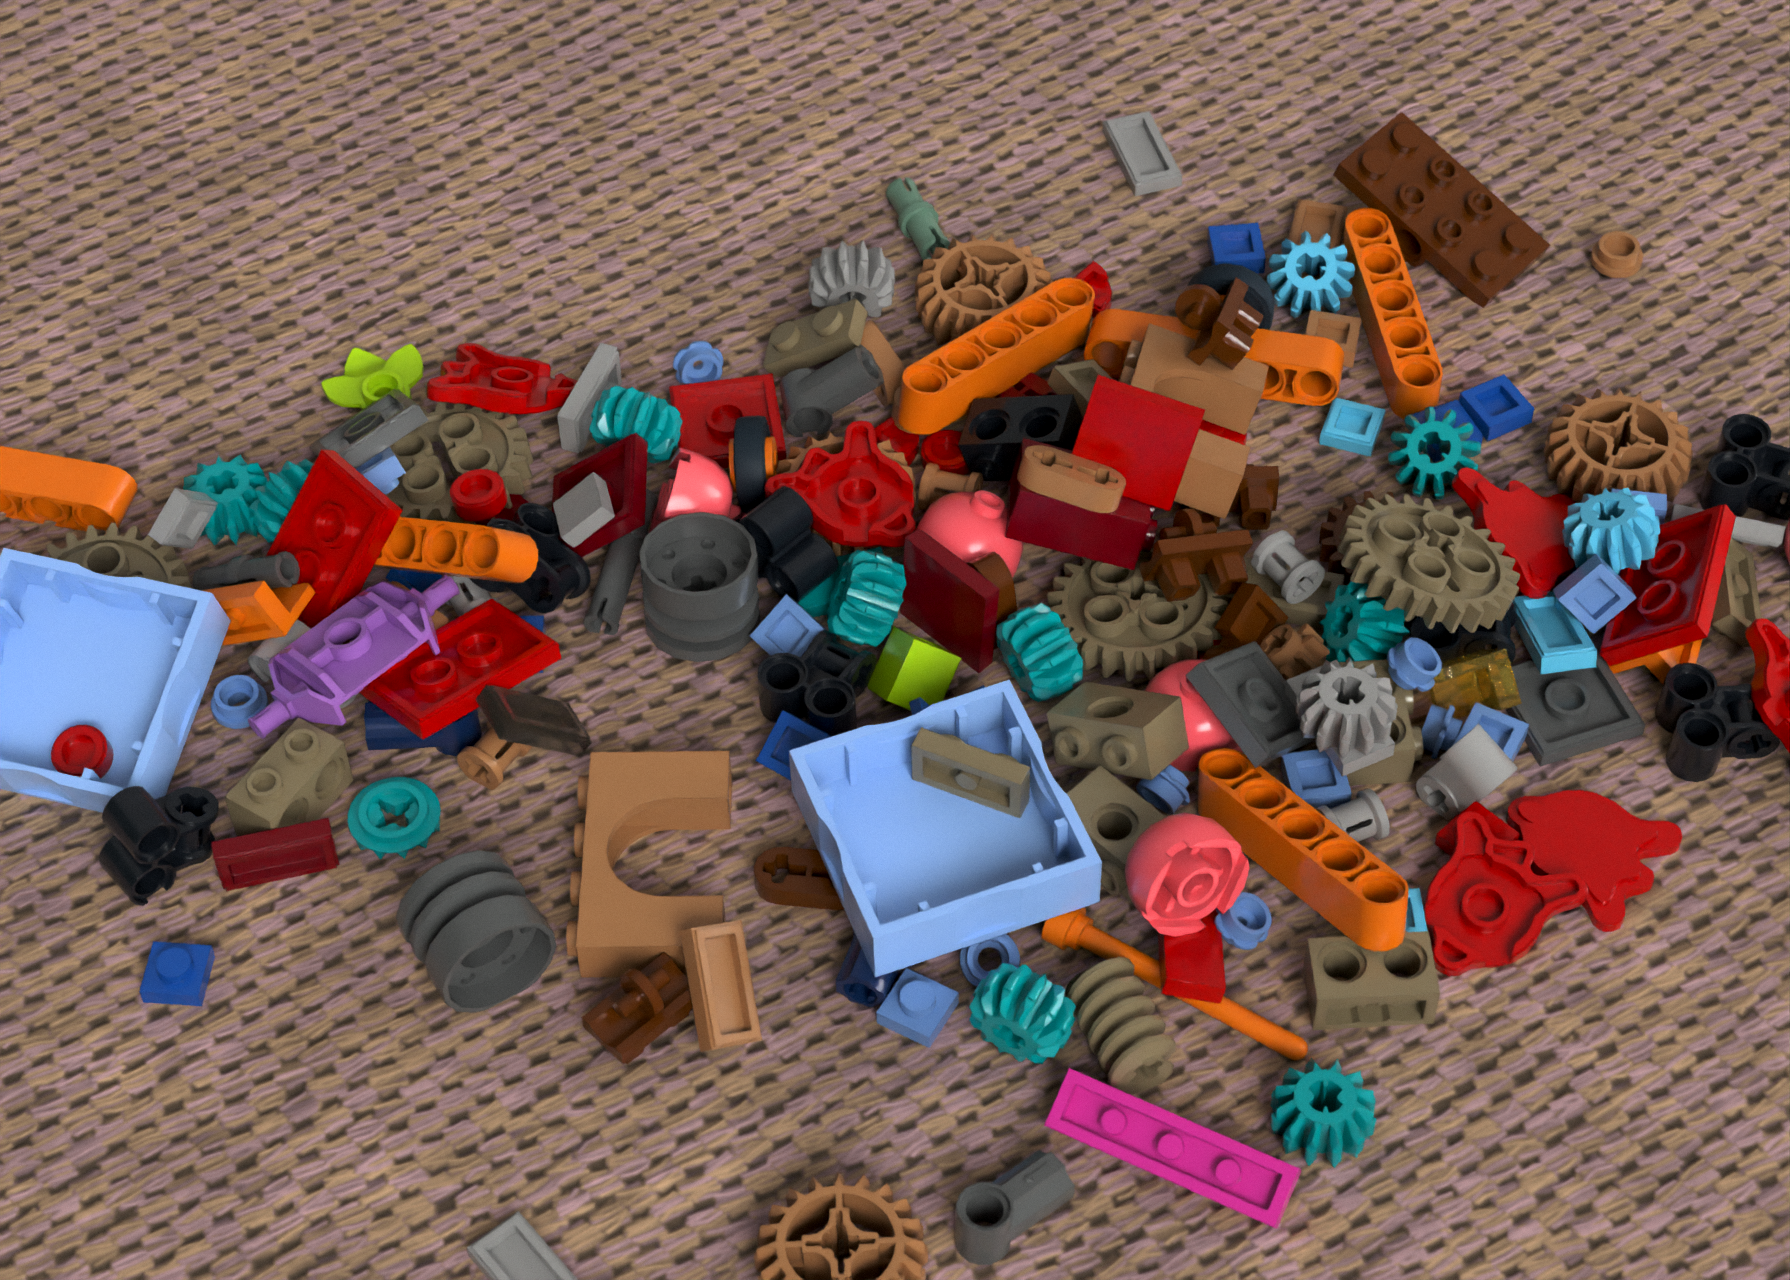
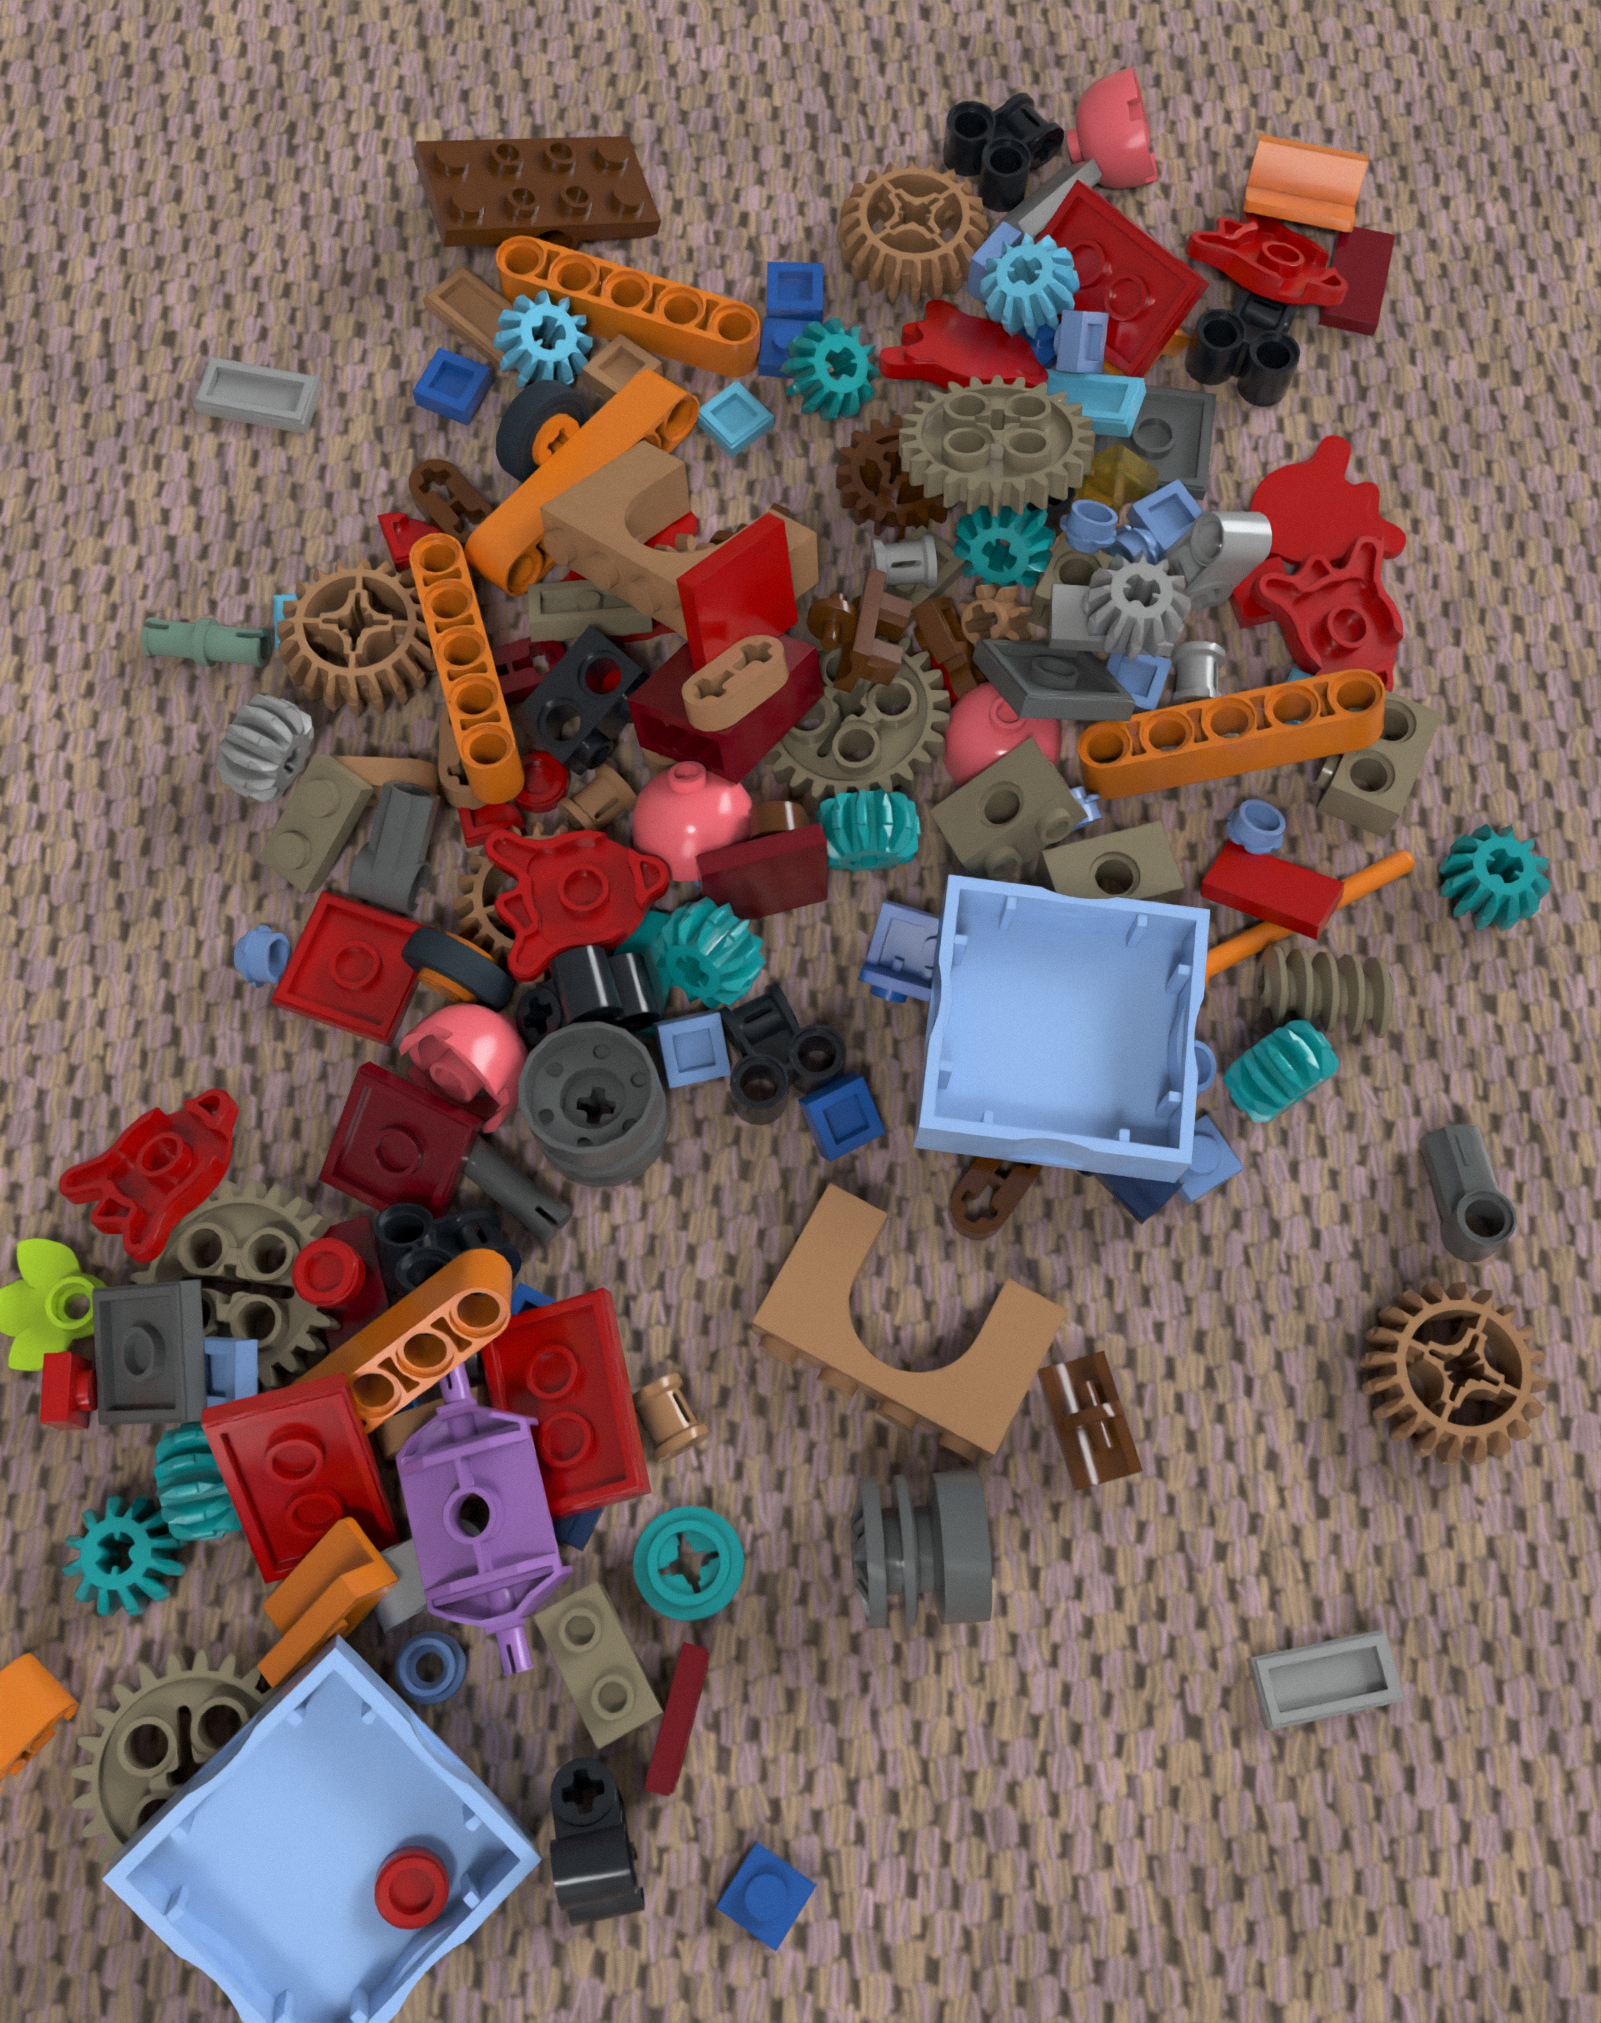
camera: 65 degrees left, 20 degrees up
light grey tile [148,488,218,549] -> none
dark grey pin [192,551,300,590] -> none
clear smoke tile [475,685,592,756] -> none
light grey tile [553,472,615,548] -> none
light grey tile [557,343,622,453] -> none
teal gear [589,386,683,464] -> none
medium nougat tile [680,920,762,1052] -> none
lime panel [867,626,962,710] -> none
dark tan plate [911,728,1030,818] -> none
dark pink plate [1044,1068,1302,1229] -> none
coral cylinder [1125,813,1250,937] -> none
reddish brown hips [1175,277,1264,370] -> none
medium nougat plate [1591,231,1643,278] -> none
none -> red plate [40,1352,98,1430]
none -> reddish brown beam [409,459,493,551]

